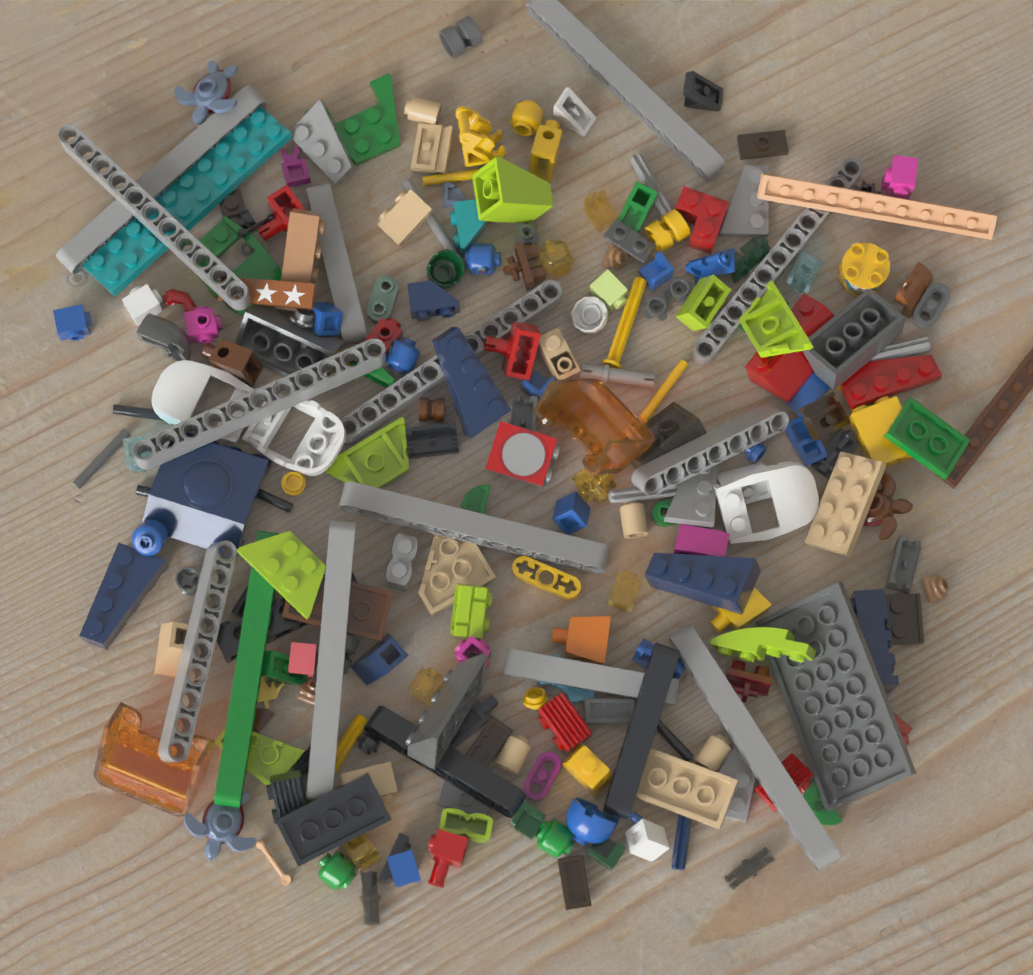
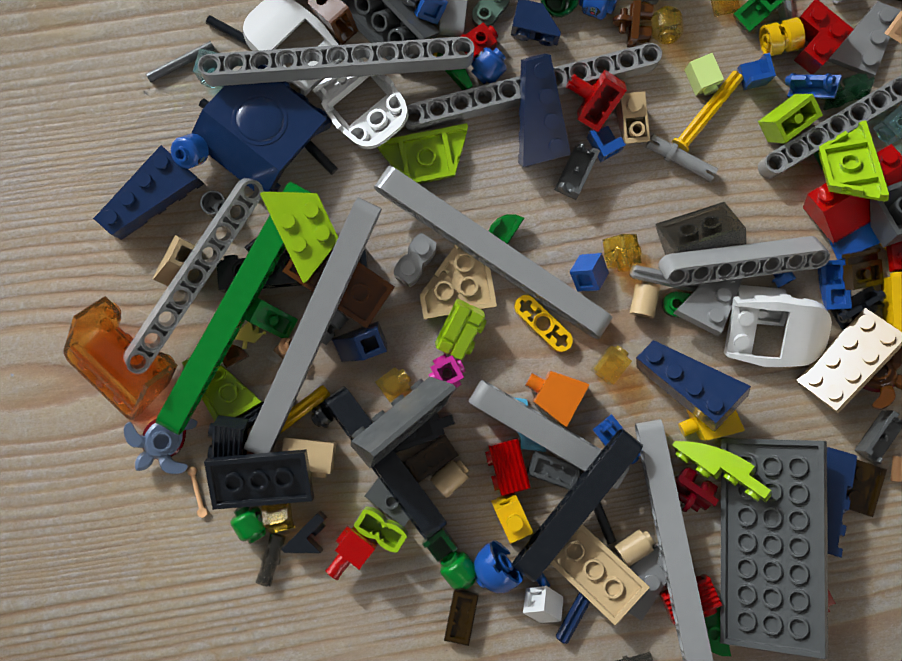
camera: 25 degrees right, 10 degrees up
yellow plate [281,471,306,496] -> none
coral panel [288,642,317,678] -> none
blue panel [387,850,421,887] -> none
black hinge [406,422,459,459] -> none
reddish brown wheel [419,397,445,423] -> none
panel [485,421,561,487] -> none
yellow plate [523,687,549,710] -> none
magenta plate [523,752,561,801] -> none
clear orange windscreen [533,379,655,475] -> none
white hair [571,296,608,333] -> none
dark green panel [586,839,626,871] -> none
medium nougat plate [601,243,628,269] -> none
dark grey hinge [603,219,656,263] -> none
yellow bar [639,359,688,423] -> none
dark grey plate [643,295,669,321] -> none
dark grey plate [665,277,693,304] -> none
dark pink brick [674,524,730,557] -> none

